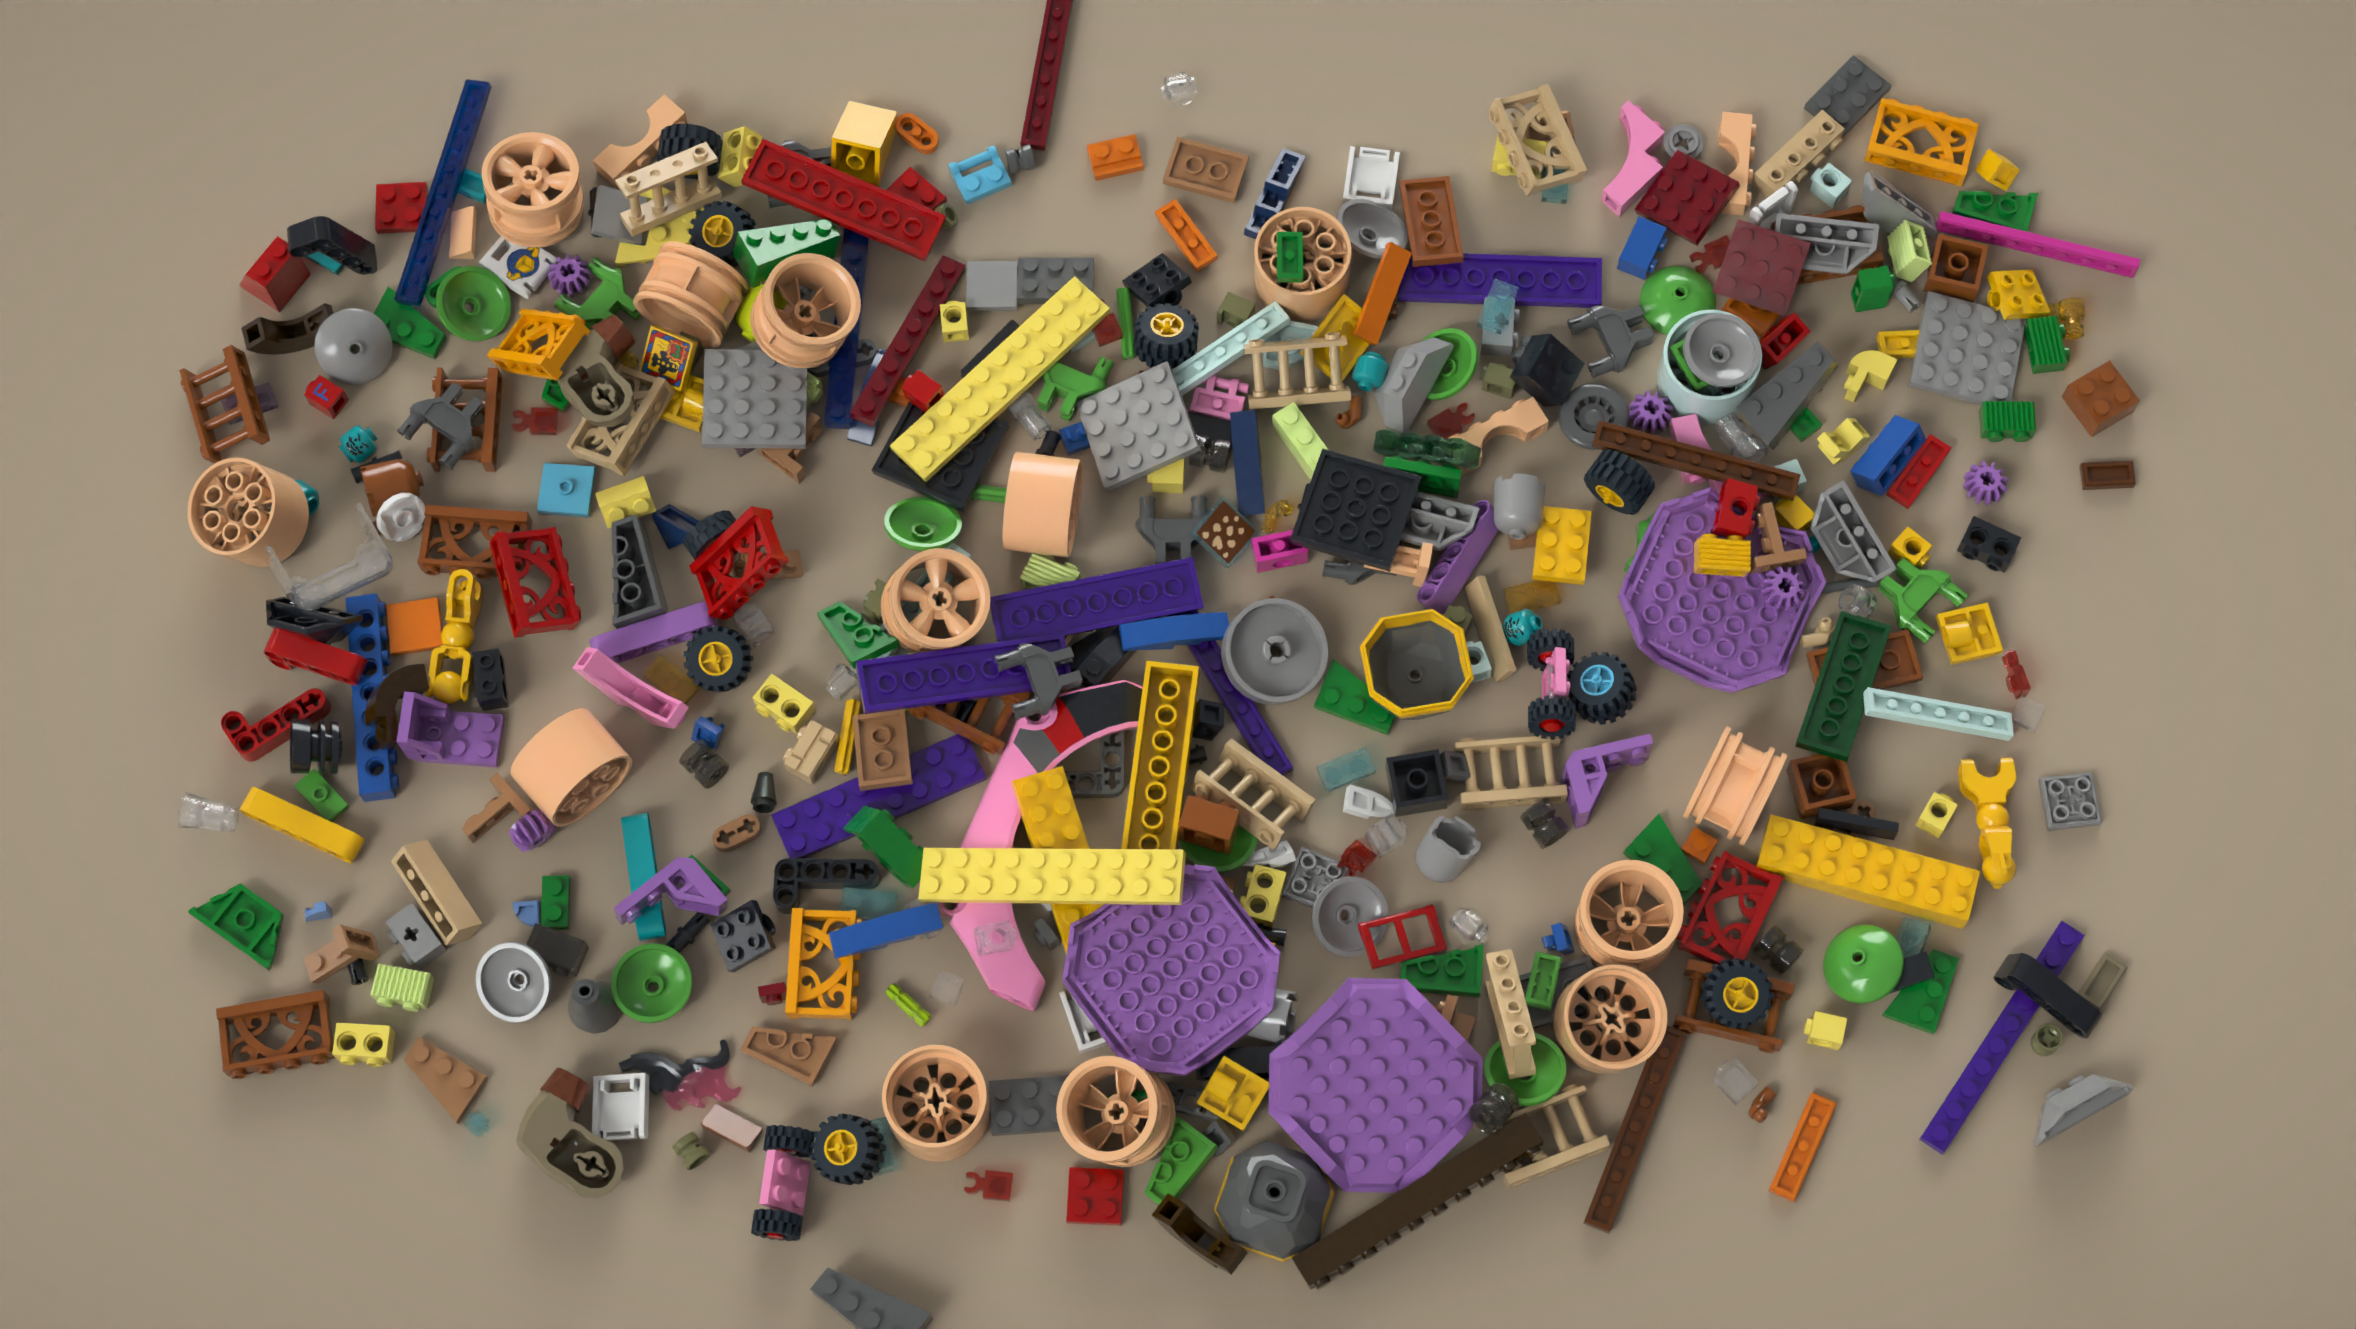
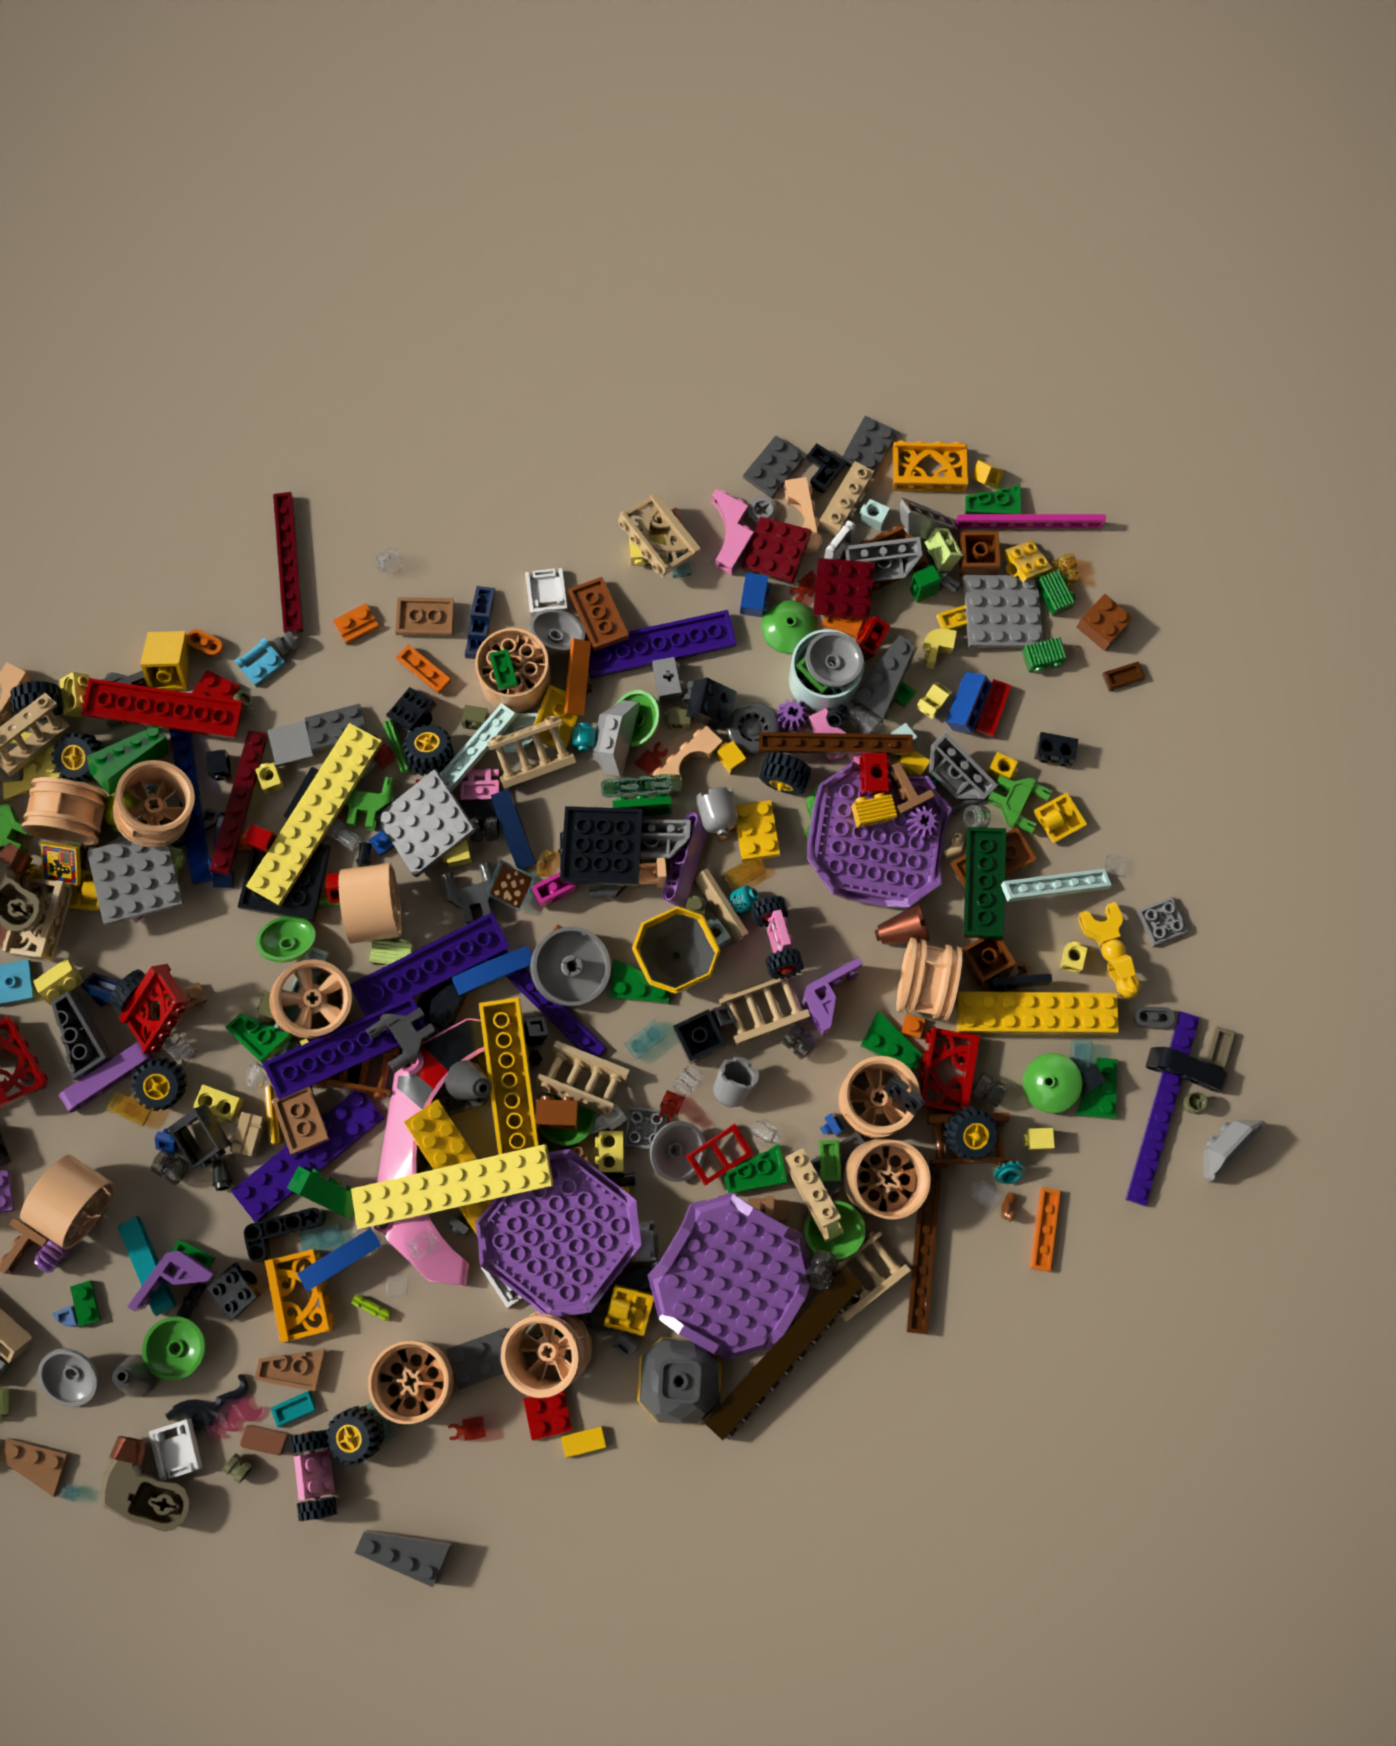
camera: 20 degrees left, 5 degrees up
clear smoke brick [526,923,589,977] -> none
bright pink arch [572,647,689,729] -> none
medium nougat beam [712,814,762,852] -> none
medium nougat bracket [758,412,823,484] -> none
dark red plate [758,982,787,1005] -> none
bright green wing [1144,1115,1219,1205] -> none
dark brown arch [1152,1194,1248,1275] -> none
yellowish green brick [1272,402,1328,480] -> none
dark orange arm [1335,395,1363,429] -> none
white plate [1343,784,1394,819] -> none
clear light blue plate [1477,279,1519,335] -> none
black wheel [1566,652,1637,725] -> none
dark grey connector [1567,306,1654,379] -> none
medium lavender gear [1963,461,2008,506] -> none
clear red plate [2002,649,2031,699] -> none
none -> black window [168,1104,232,1169]
none -> black brick [206,749,231,781]
none -> teal tile [270,1391,317,1428]
none -> red brick [325,873,340,904]
none -> dark grey cone [445,1060,492,1100]
none -> yellow tile [561,1426,606,1458]
none -> yellow brick [717,741,746,774]
none -> dark grey plate [743,435,805,498]
none -> black brick [806,443,846,493]
none -> black cone [826,705,848,728]
none -> copper cone [875,904,931,944]
none -> black hinge [883,1076,926,1116]
none -> teal gear [993,1161,1026,1184]
none -> dark grey plate [1134,1007,1175,1028]

